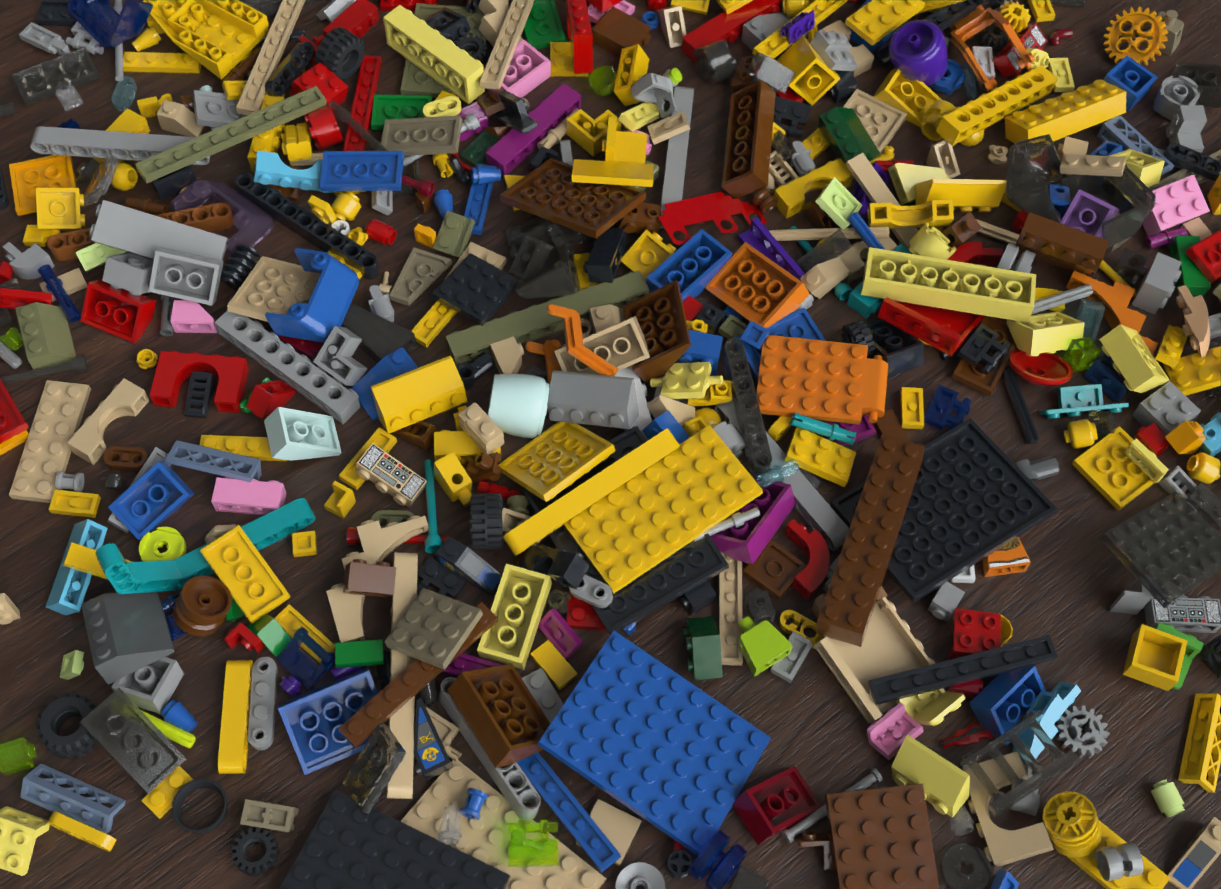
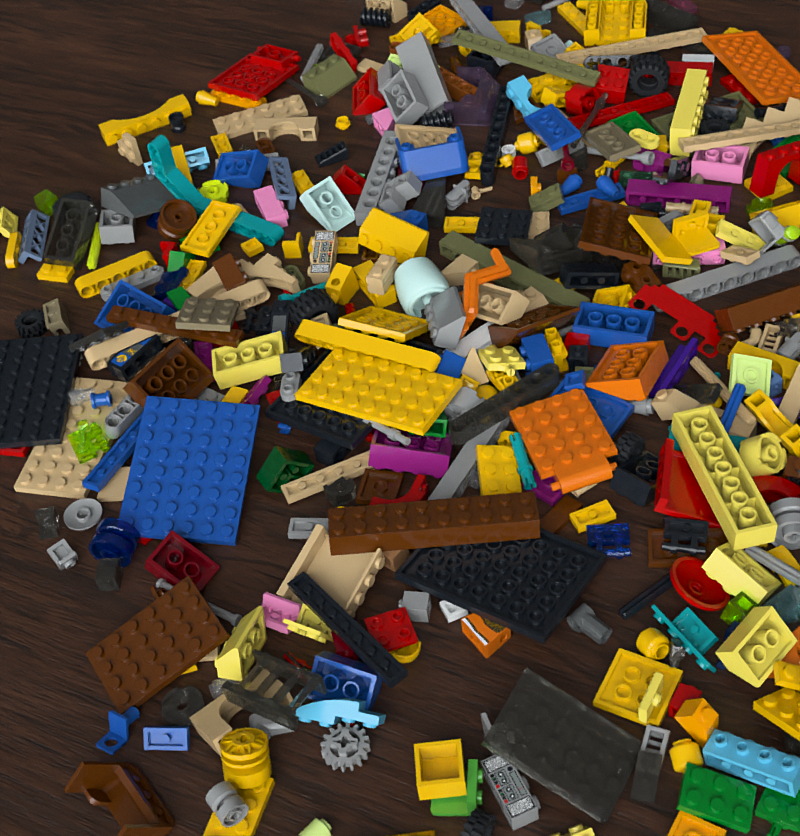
camera: 75 degrees right, 15 degrees down
light grey brick [3,242,54,279] -> none
clear blue pin [38,264,81,323] -> none
light grey bush [55,471,85,492] -> none
red arch [149,350,249,413] -> none
blue cone [161,700,198,733] -> none
black tyre [172,779,228,834] -> none
dark purple plate [280,675,302,696] -> none
yellow plate [308,195,338,226] -> none
dark tan wing [389,248,452,306] -> none
black piece [457,352,495,391] -> none
reddish brown hips [463,452,502,483] -> none
lime torso [738,616,793,677] -> none
clear light blue axle [757,460,799,488] -> none
light grey brick [1132,381,1201,435] -> none

